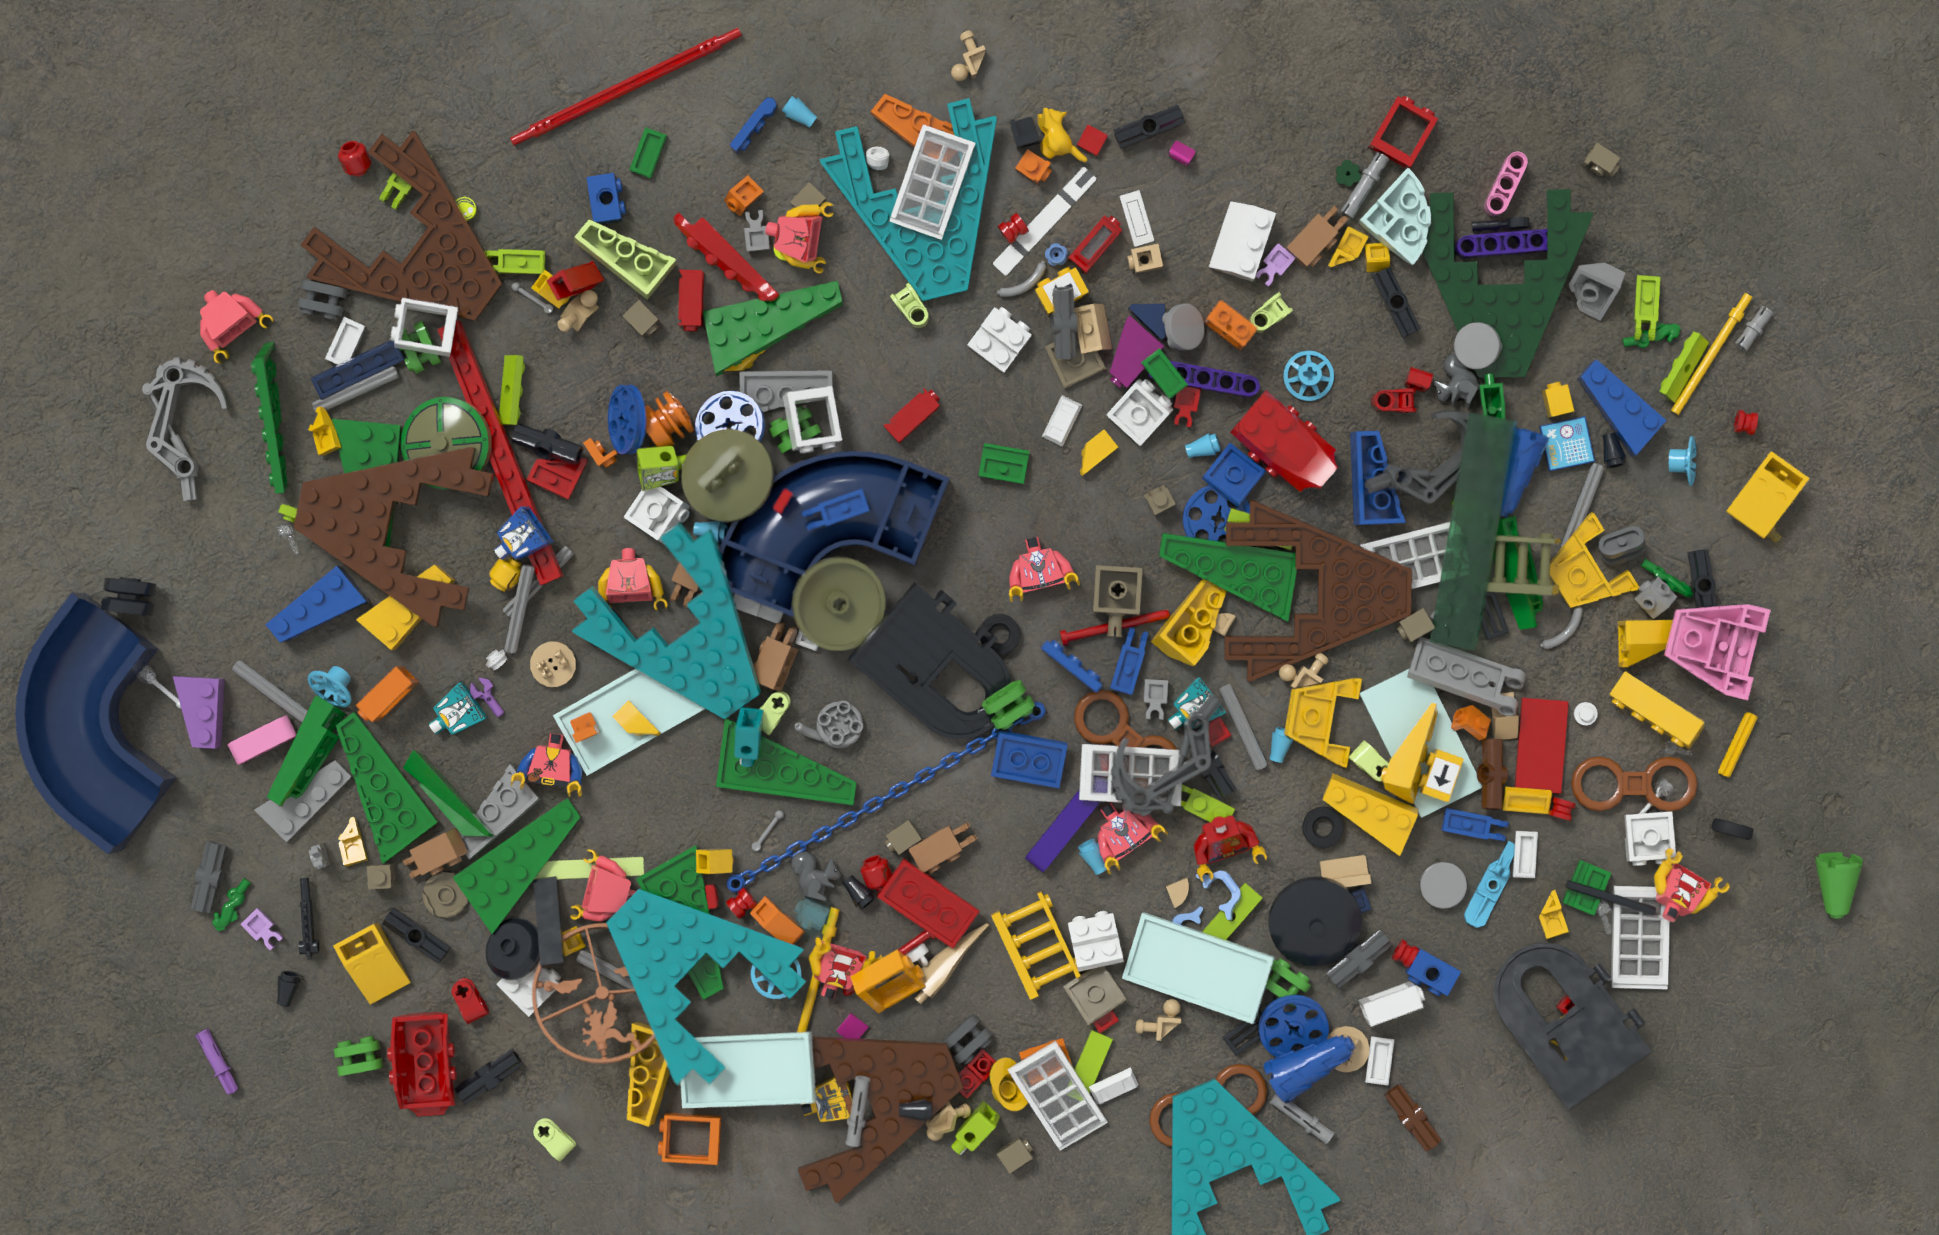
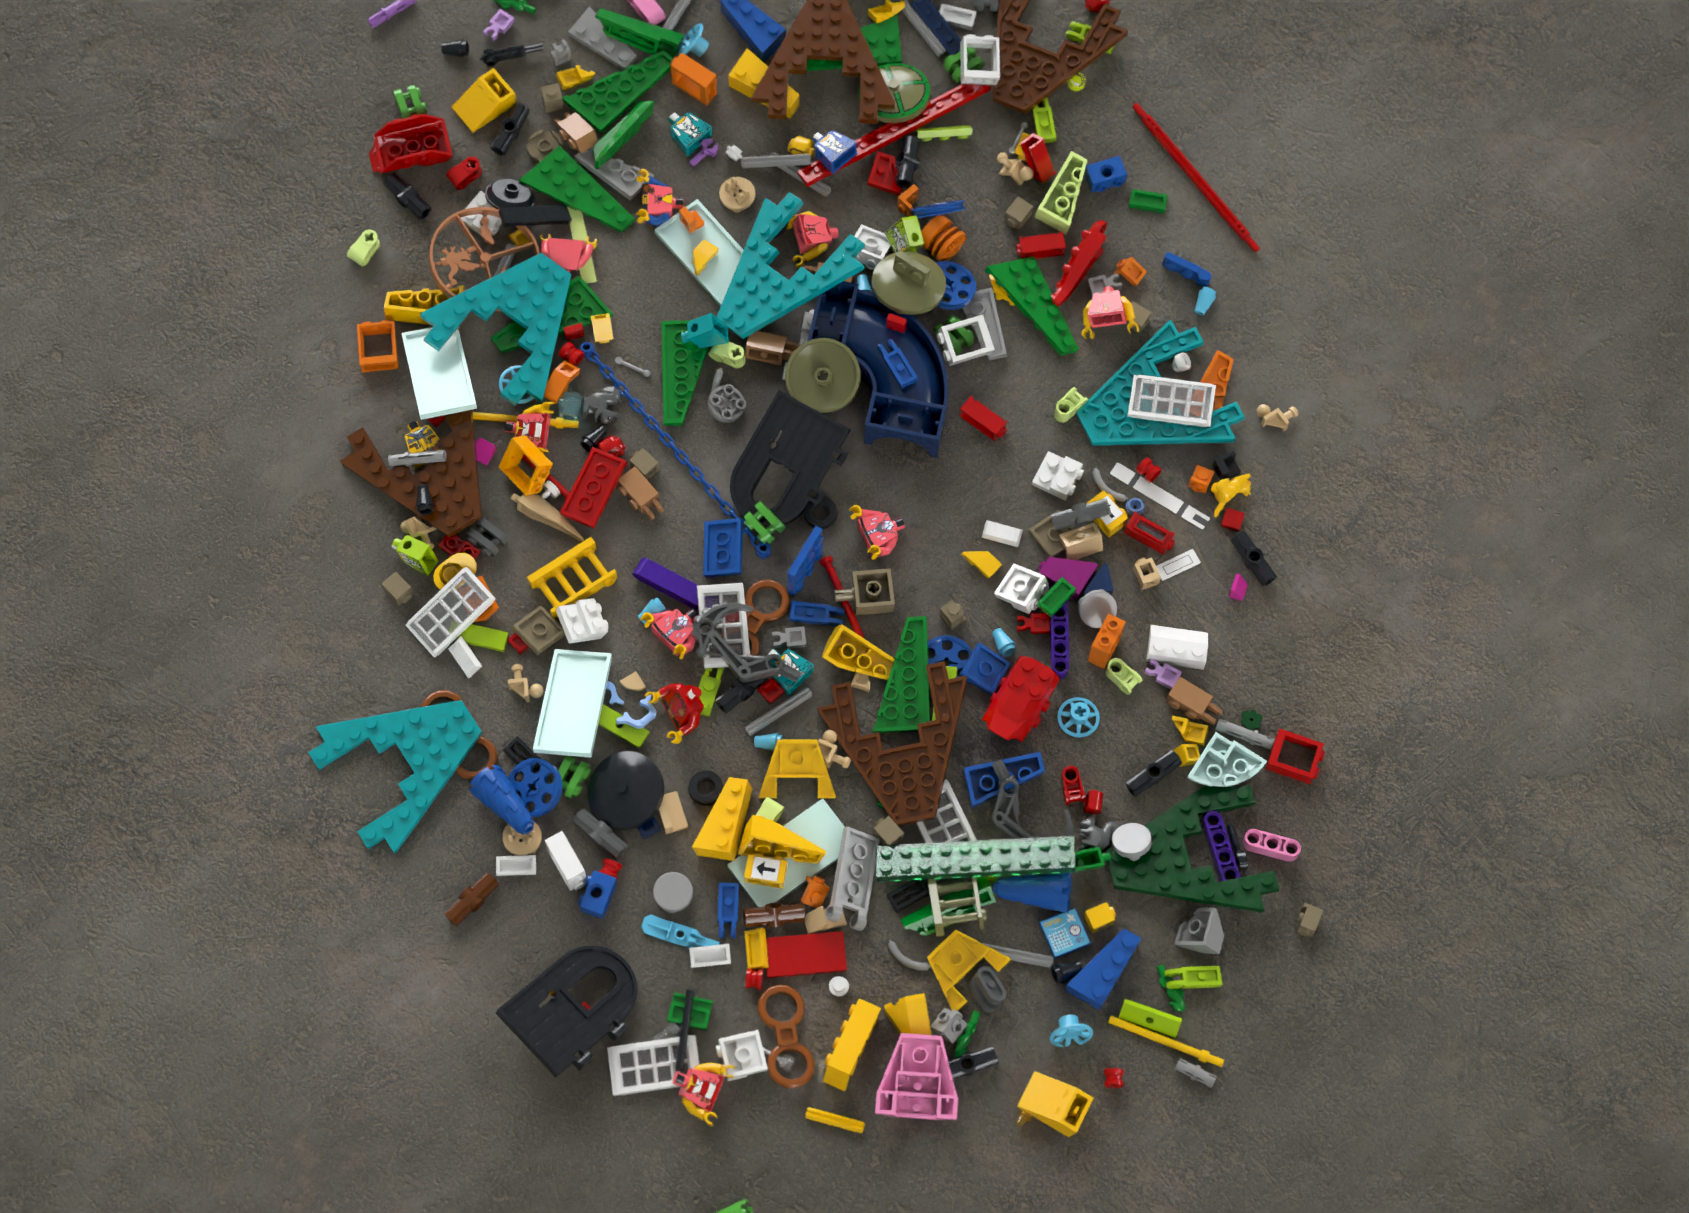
camera: 70 degrees right, 20 degrees down
green plate [978,443,1030,485] -> none
light grey pin [1270,1094,1335,1144] -> none
yellow slope [1539,890,1569,940] -> none
black tyre [1711,818,1754,840] -> none

